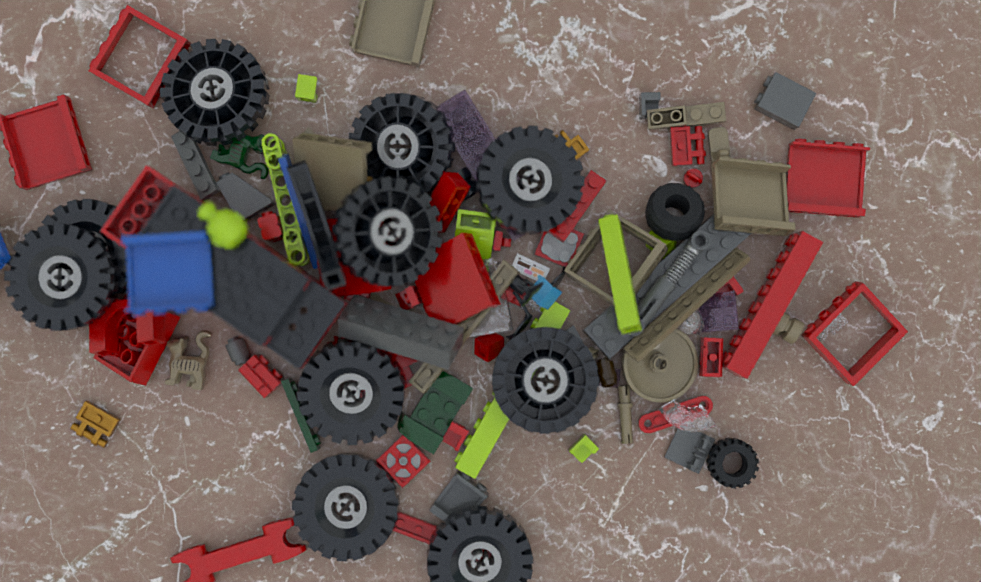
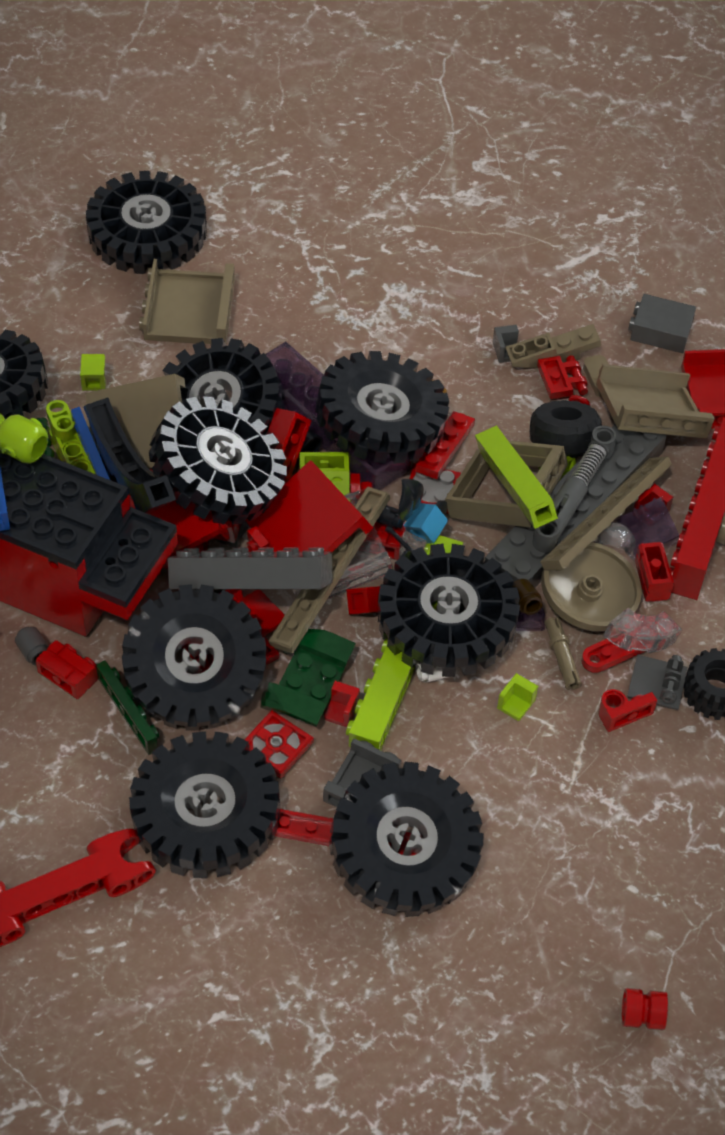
camera: 10 degrees left, 35 degrees down
none -> red plate [598,689,657,733]

